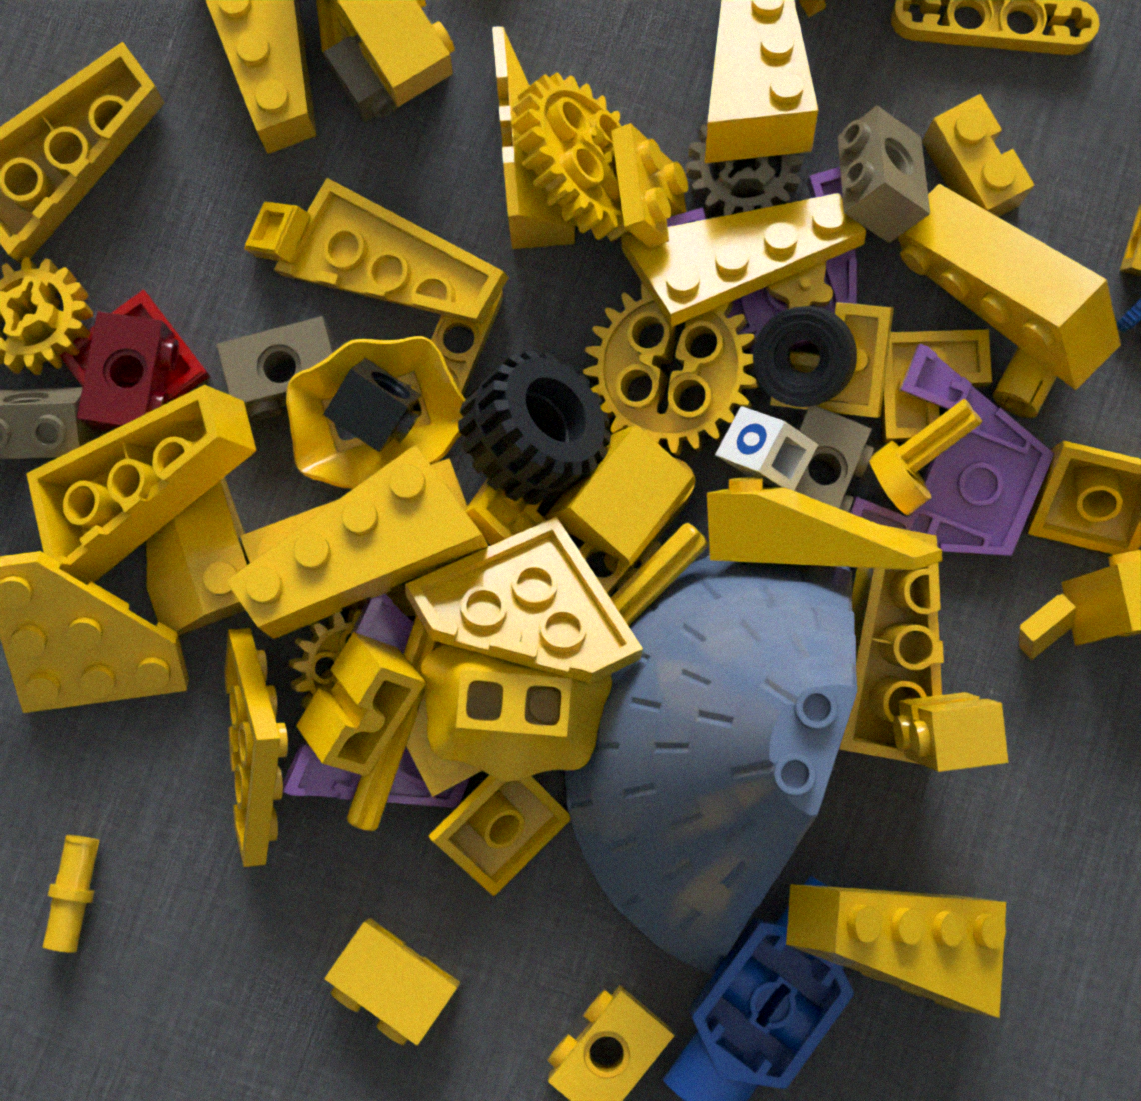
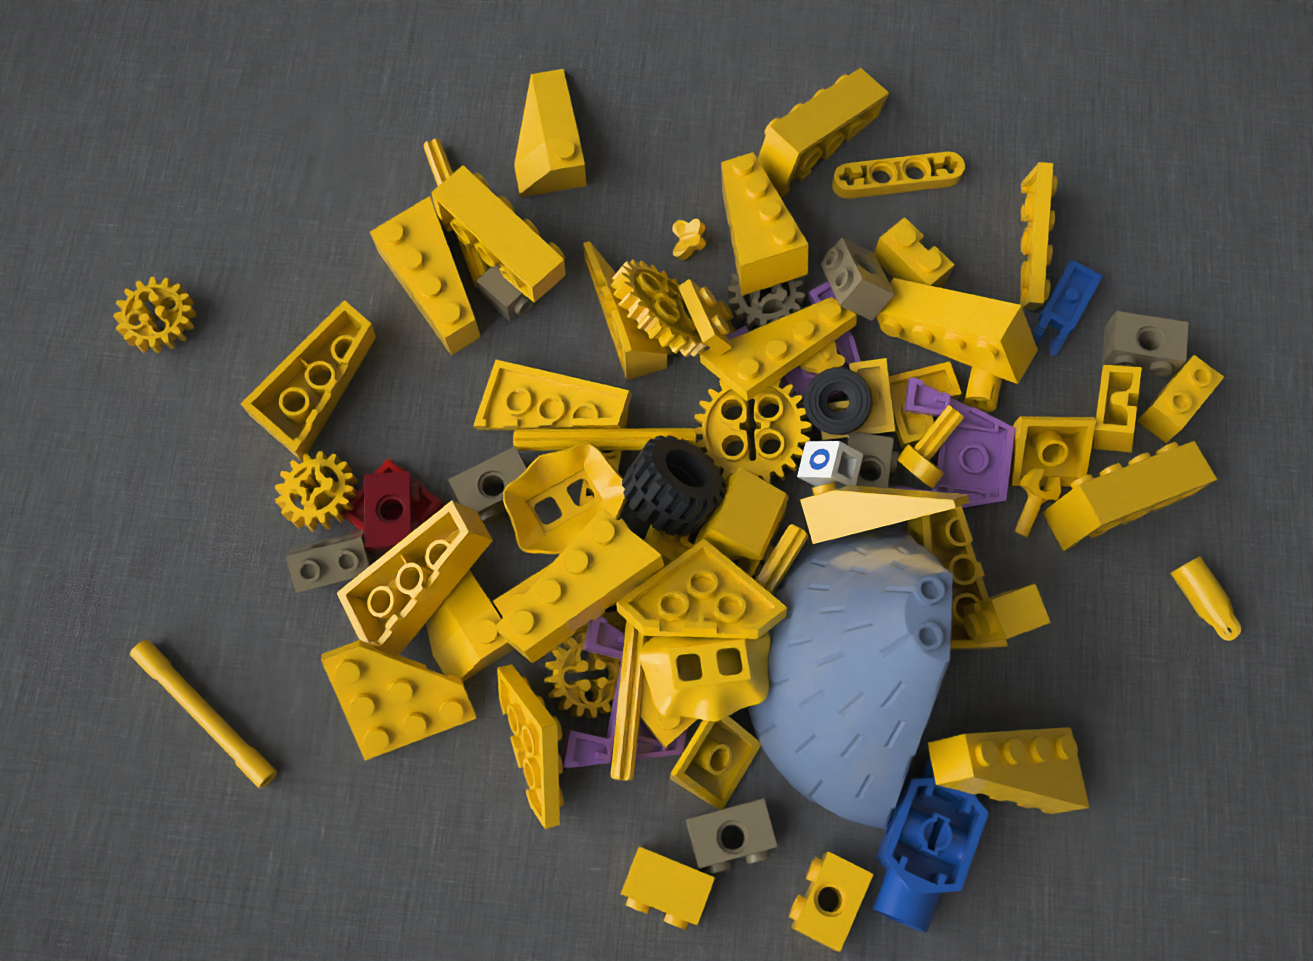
camera: 15 degrees left, 10 degrees down
yellow pin [42,835,100,953] -> none
yellow tile [244,201,311,263] -> none
yellow brick [296,632,426,776] -> none
black brick [323,358,421,452] -> none
yellow tile [1019,594,1076,660] -> none
none -> yellow axle [513,428,696,451]
none -> yellow piece [672,219,706,261]
none -> dark tan brick [685,798,778,875]
none -> yellow bar [1014,468,1061,538]

